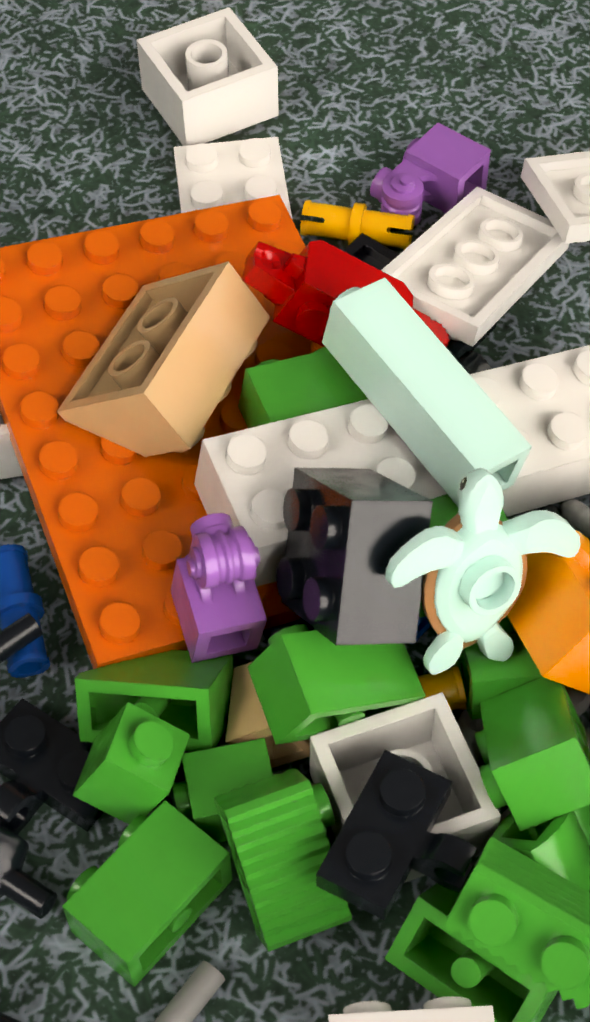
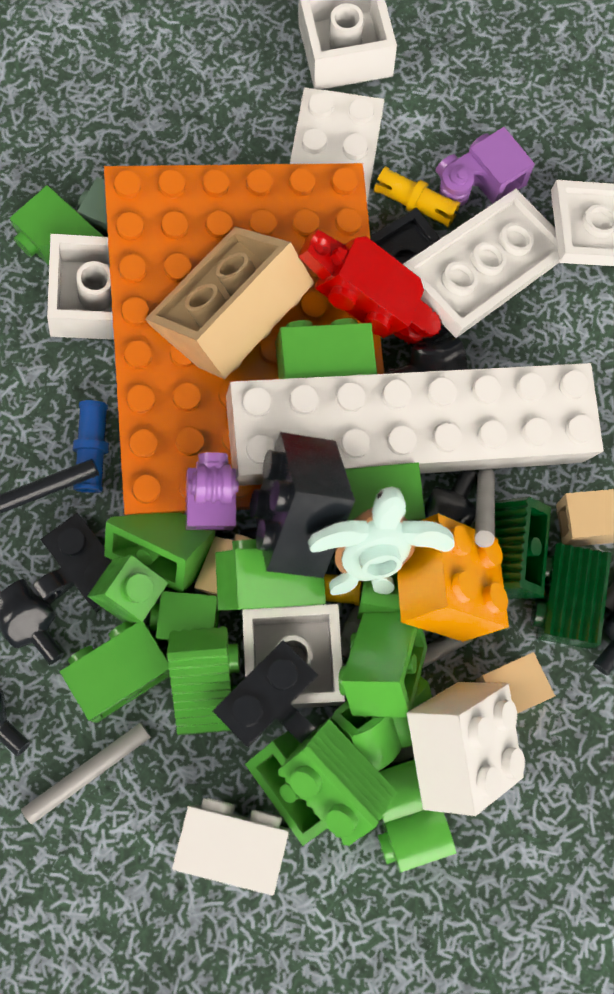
camera: 15 degrees right, 20 degrees up
light aqua brick [322,278,532,506] -> none

